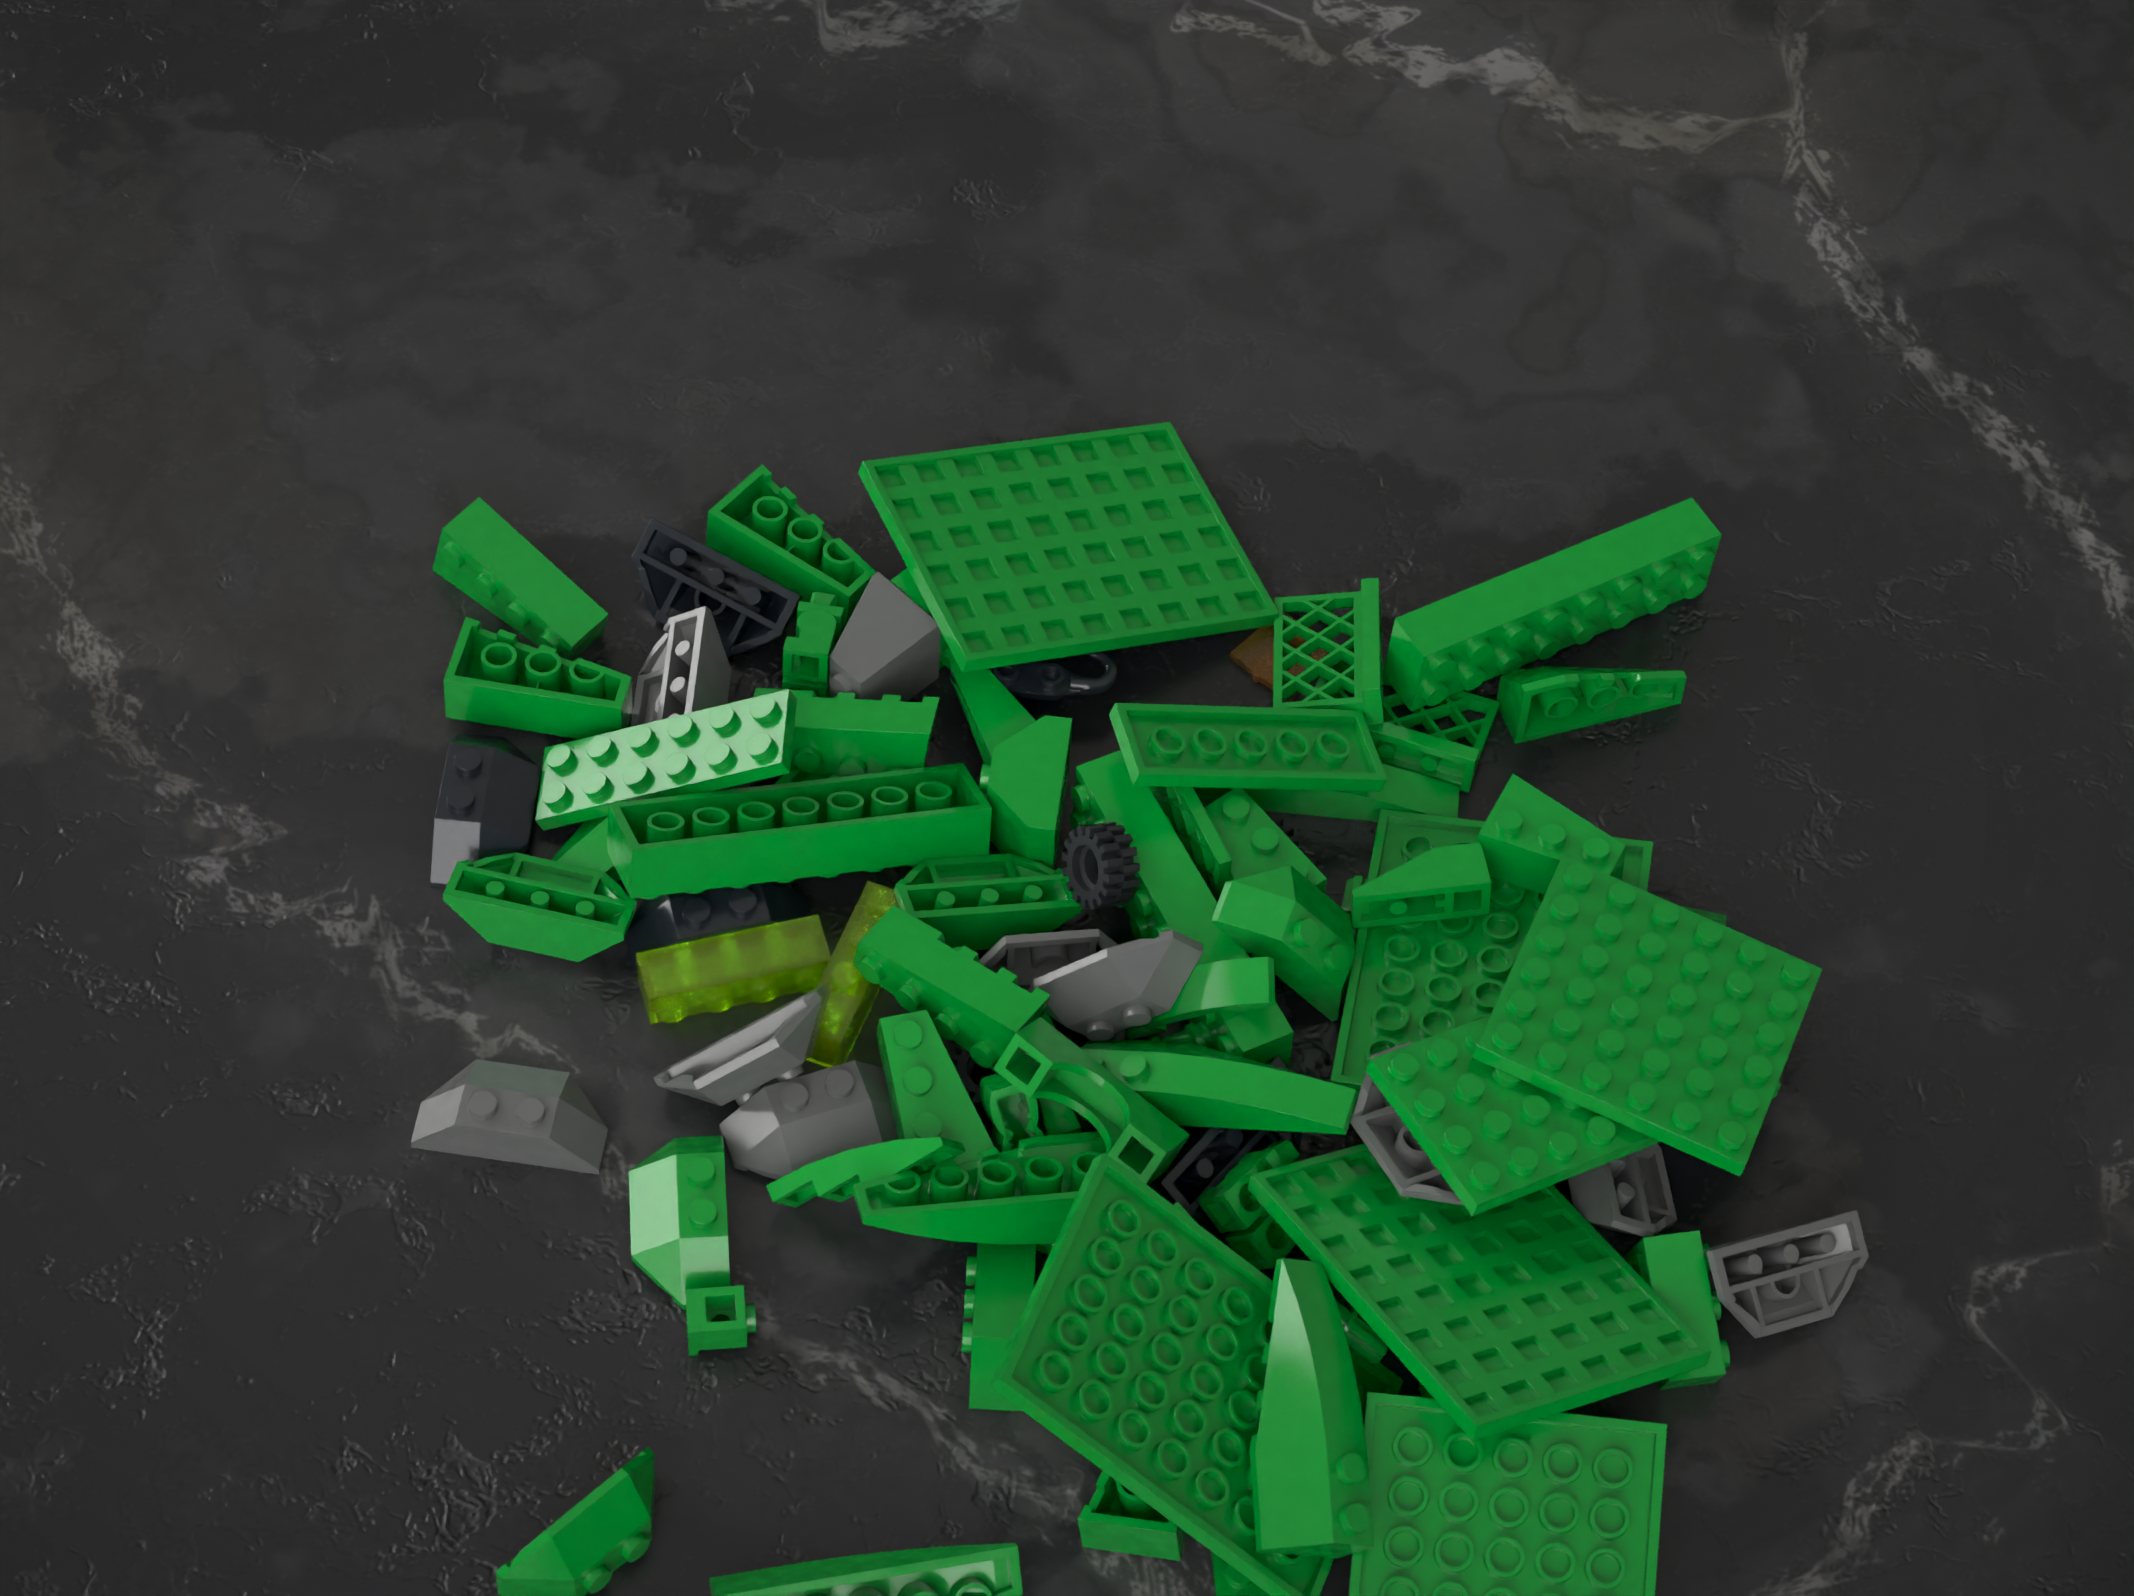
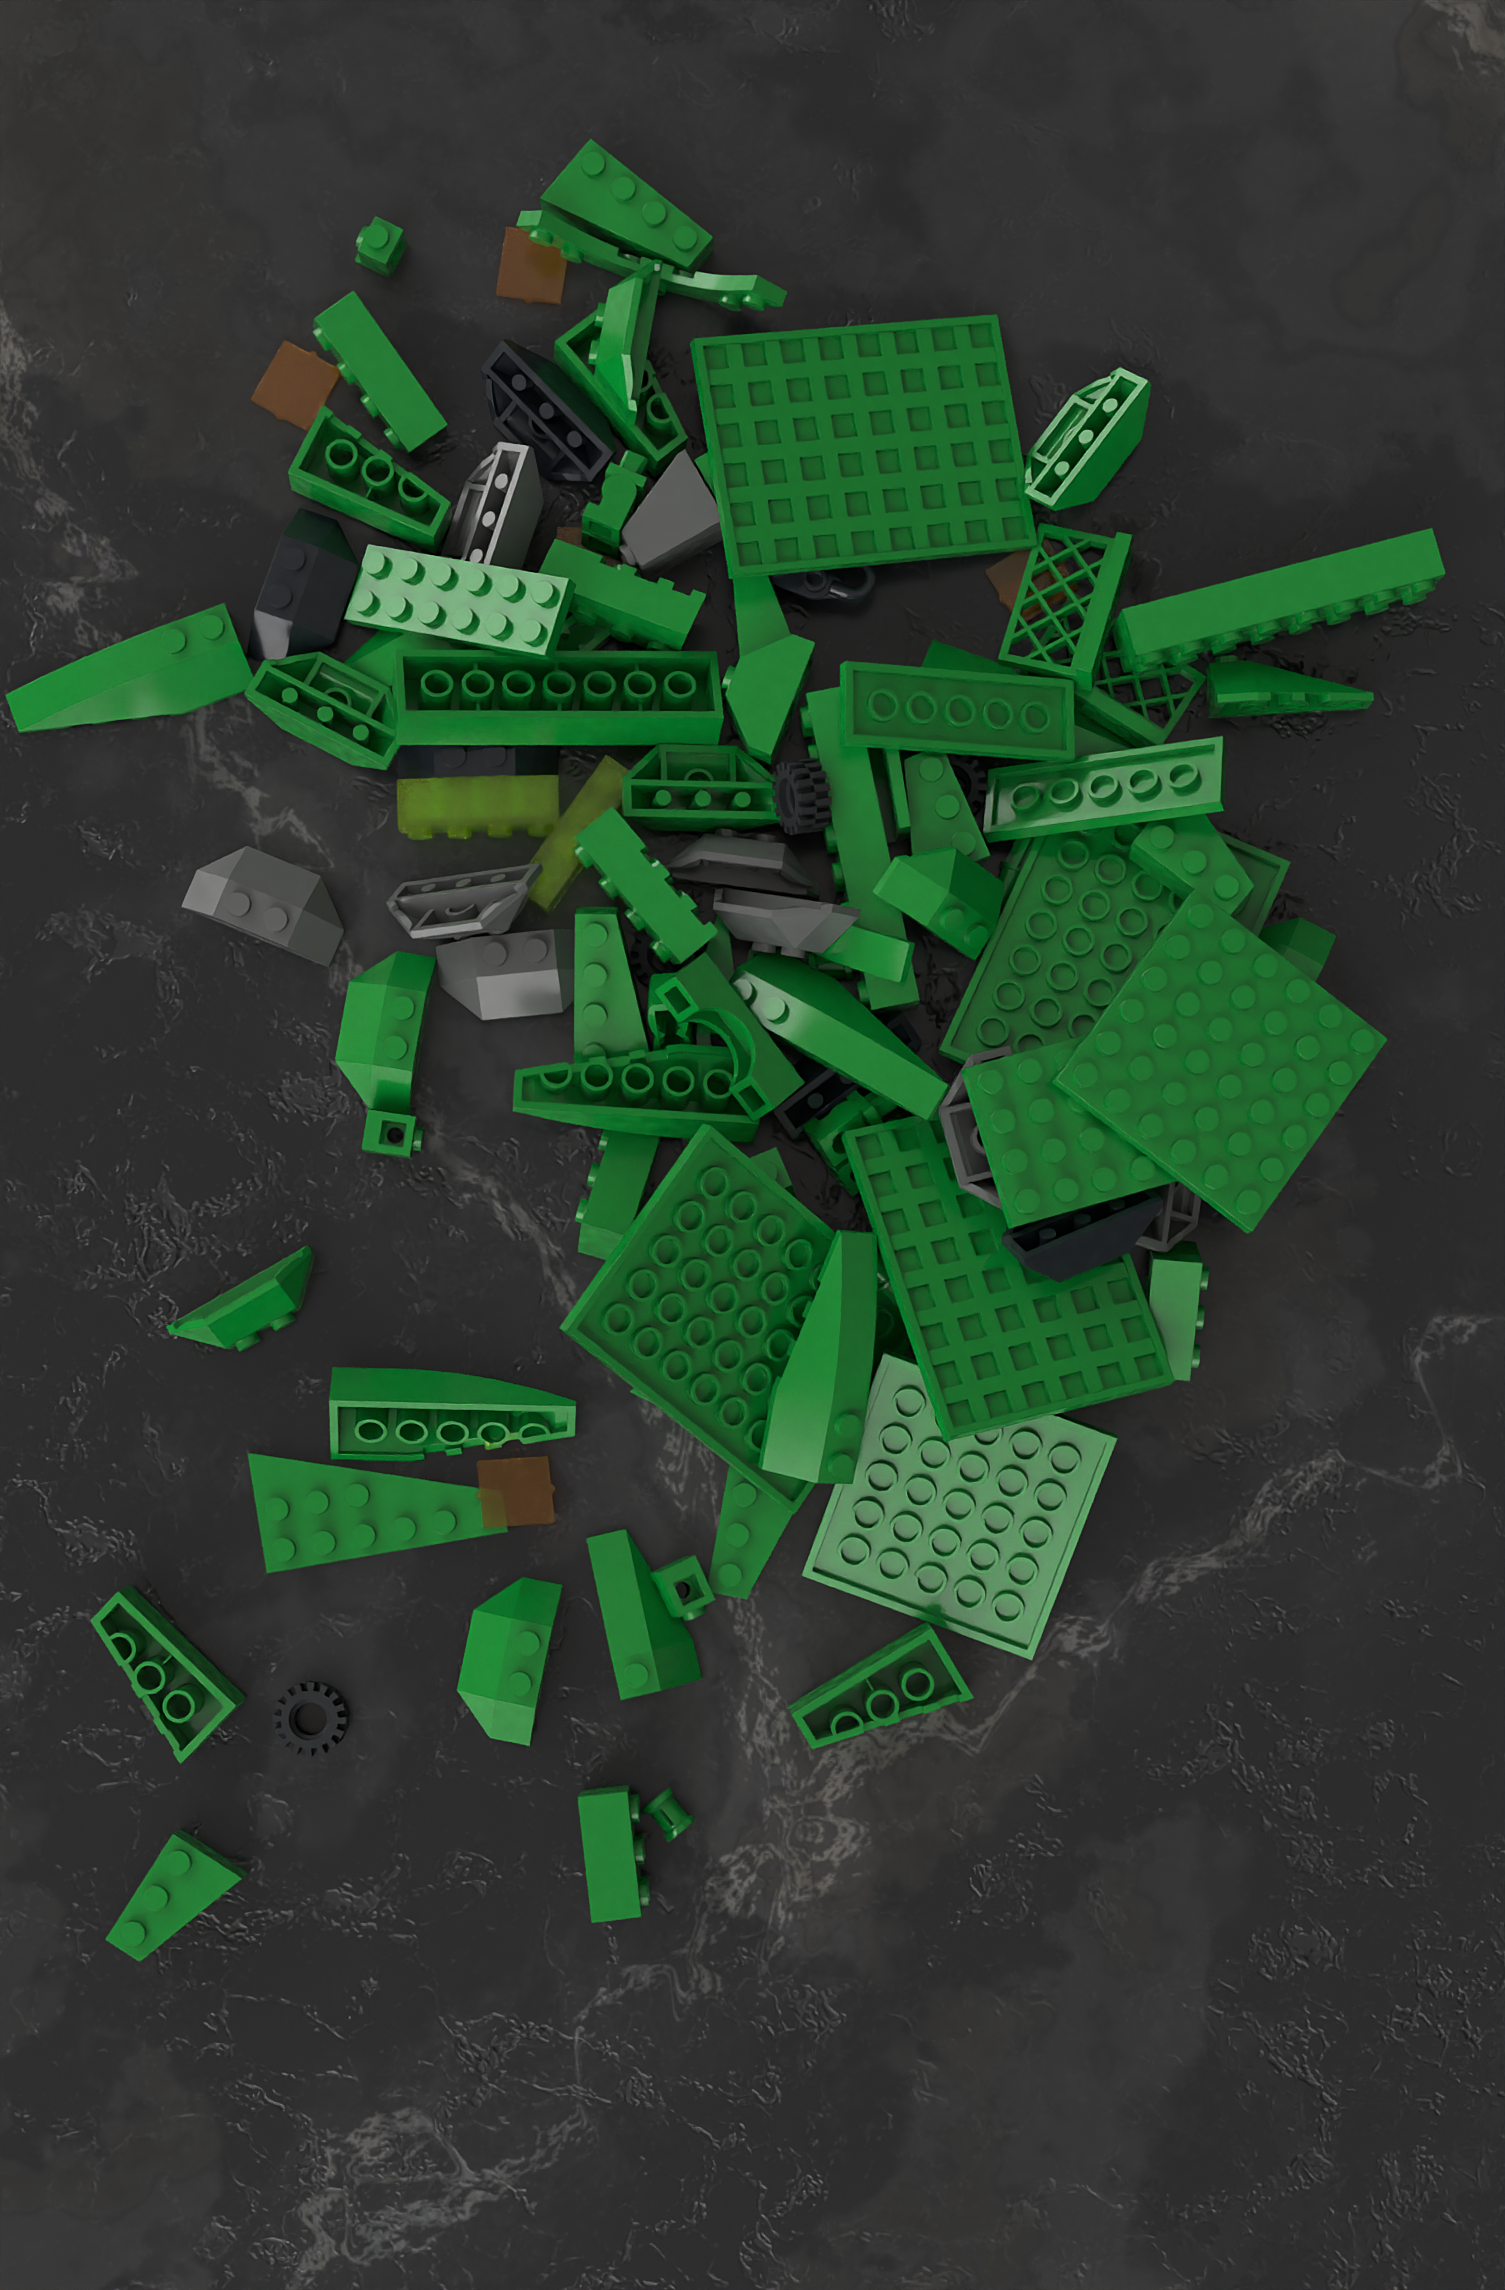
camera: 20 degrees right, 30 degrees up
green slope [766,1137,966,1208] -> none
green slope [1350,842,1492,929] -> none
dark grey wedge [1706,1210,1869,1338] -> none
none -> green wedge [5,603,254,733]
none -> clear orange piece [251,340,341,432]
none -> green brick [354,216,408,279]
none -> clear orange piece [496,227,568,305]
none -> green plate [516,210,787,311]
none -> green wedge [540,138,714,275]
none -> green wedge [588,259,663,426]
none -> green plate [983,736,1227,843]
none -> black wedge [1001,1189,1163,1282]
none -> green wedge [1024,367,1151,511]

